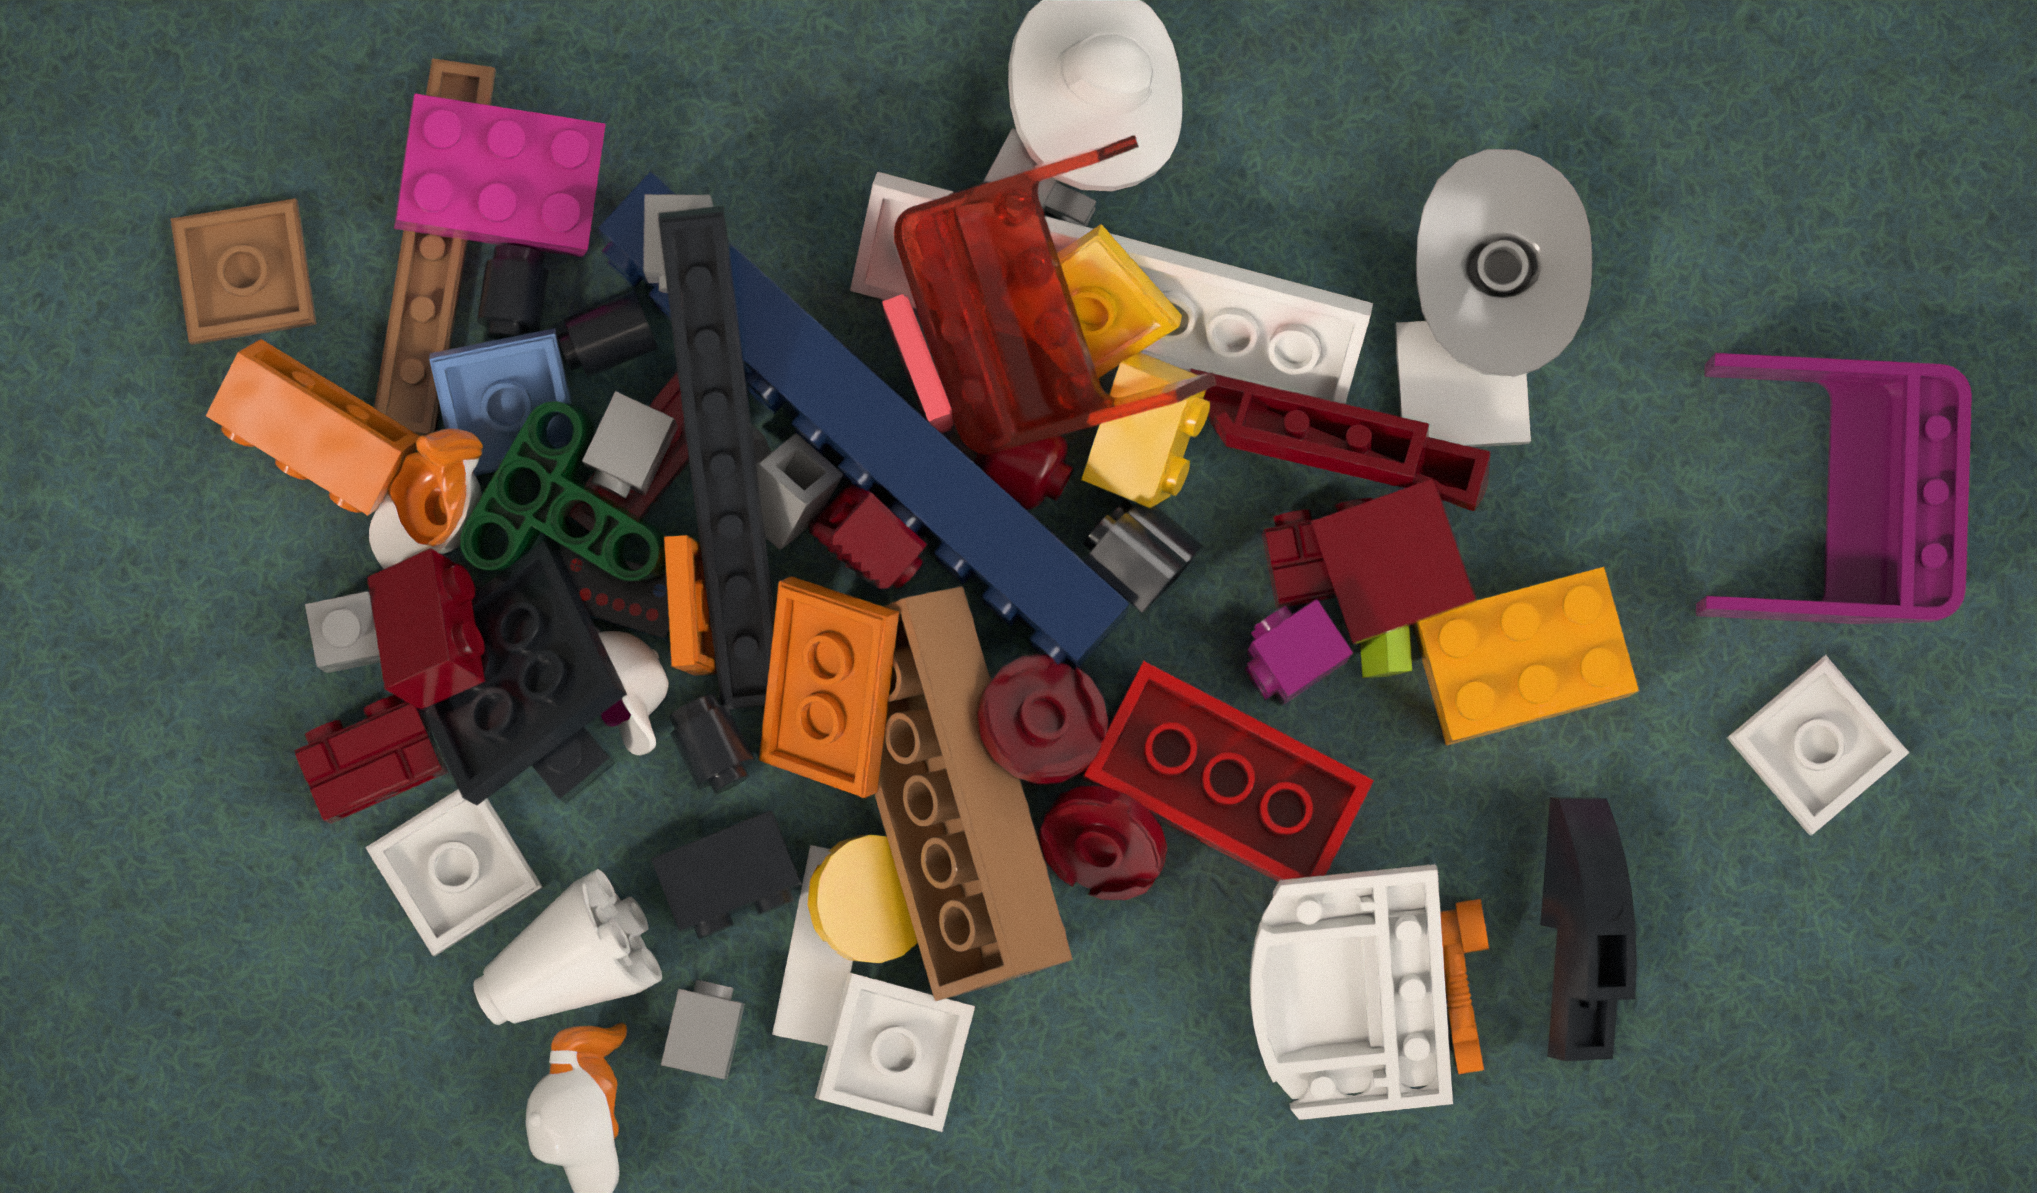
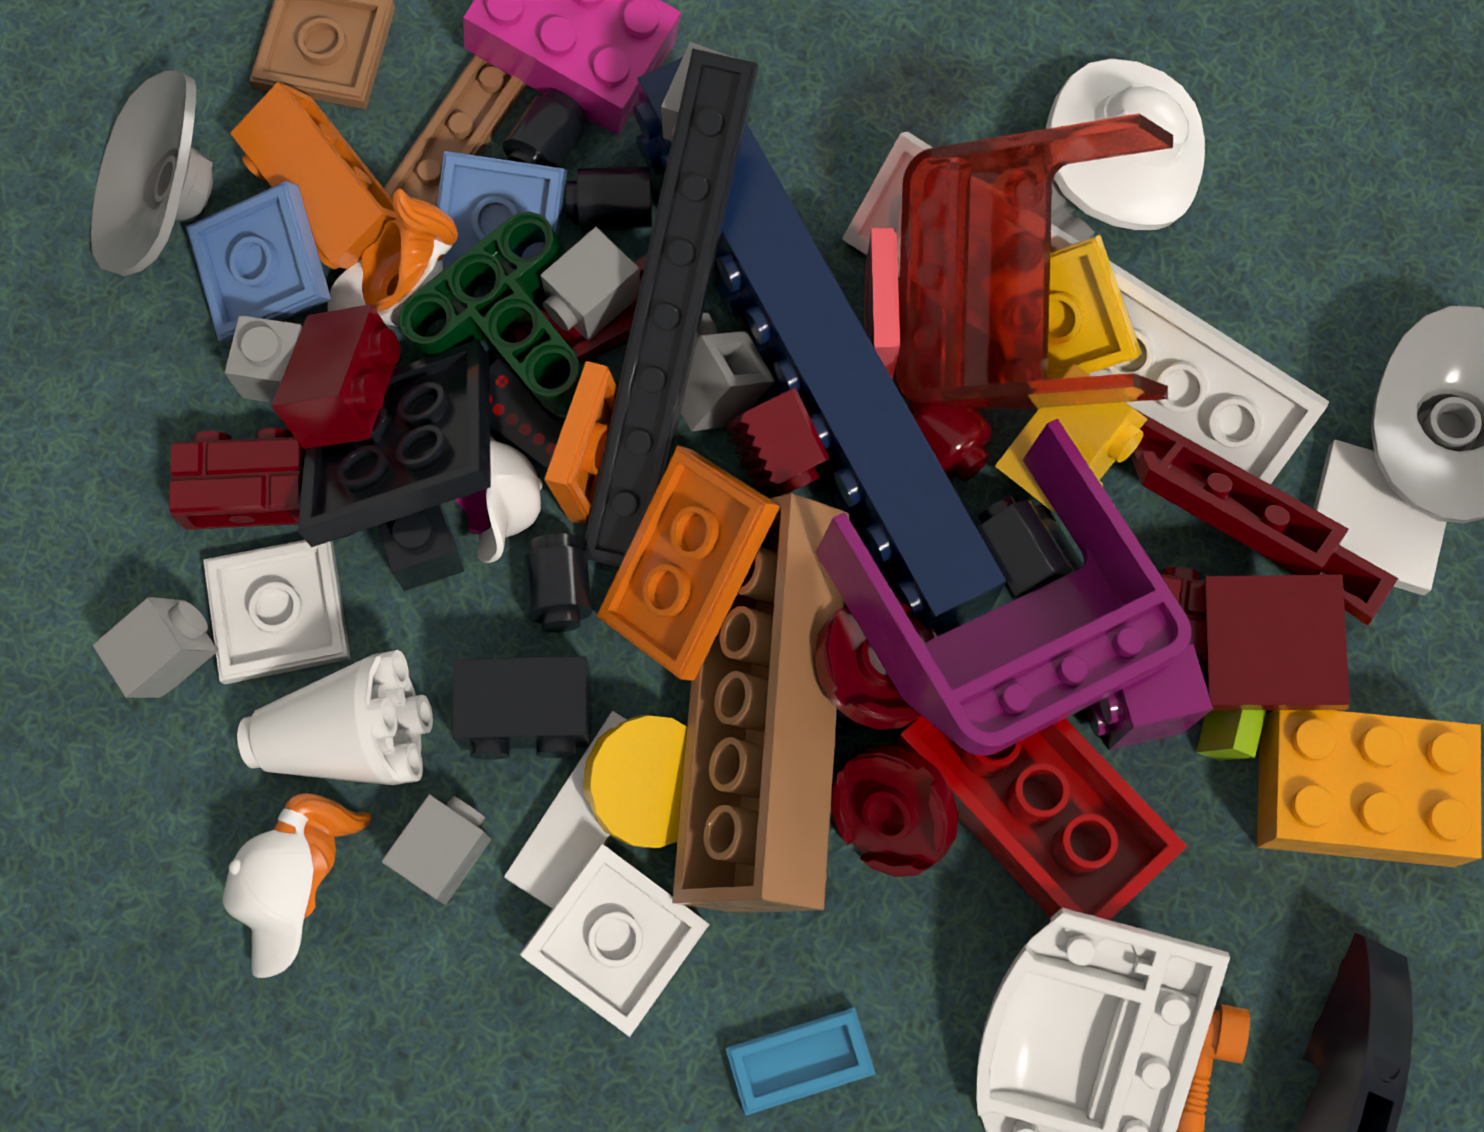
camera: 20 degrees right, 10 degrees down
none -> light grey hat [91,70,214,276]
none -> light grey brick [92,597,218,698]
none -> medium blue tile [186,181,331,342]
none -> dark azure tile [725,1007,876,1116]
none -> magenta windscreen [815,418,1191,755]

